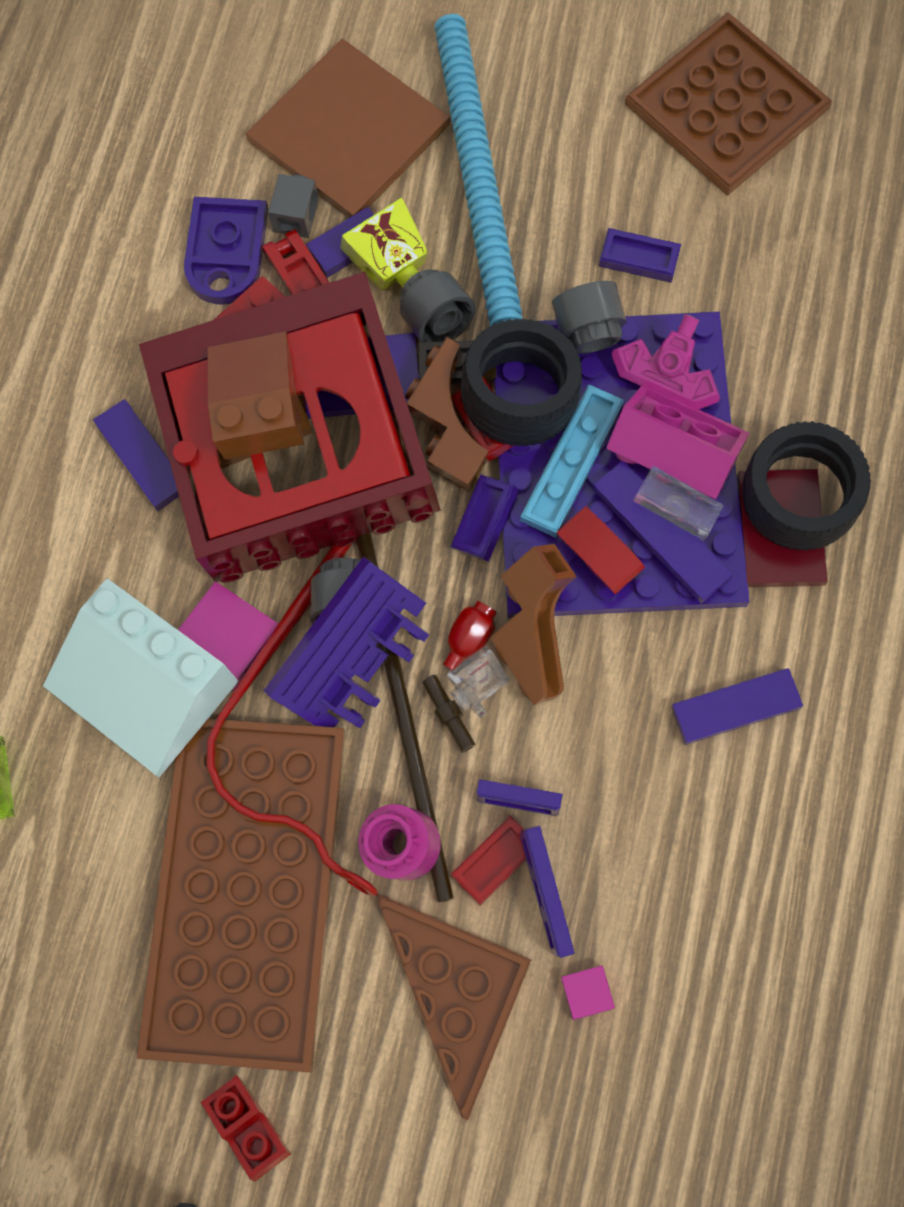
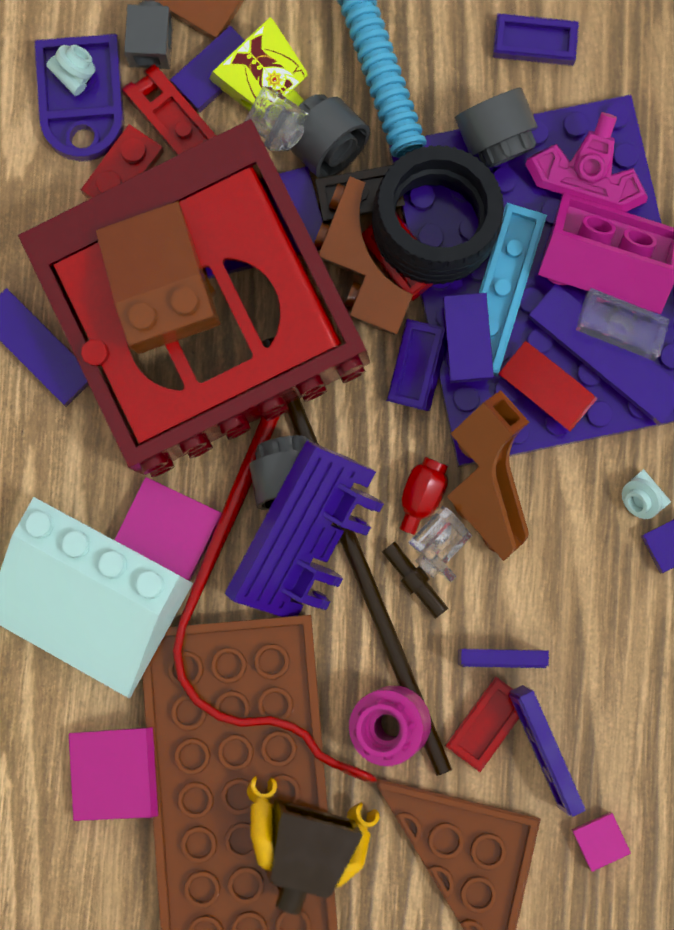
camera: 15 degrees left, 10 degrees up
none -> light aqua plate [46,45,95,96]
none -> dark pink tile [68,727,158,821]
none -> clear bracket [244,86,309,151]
none -> dark brown torso [247,776,380,914]
none -> dark purple tile [443,293,494,383]
none -> light aqua plate [622,469,671,519]

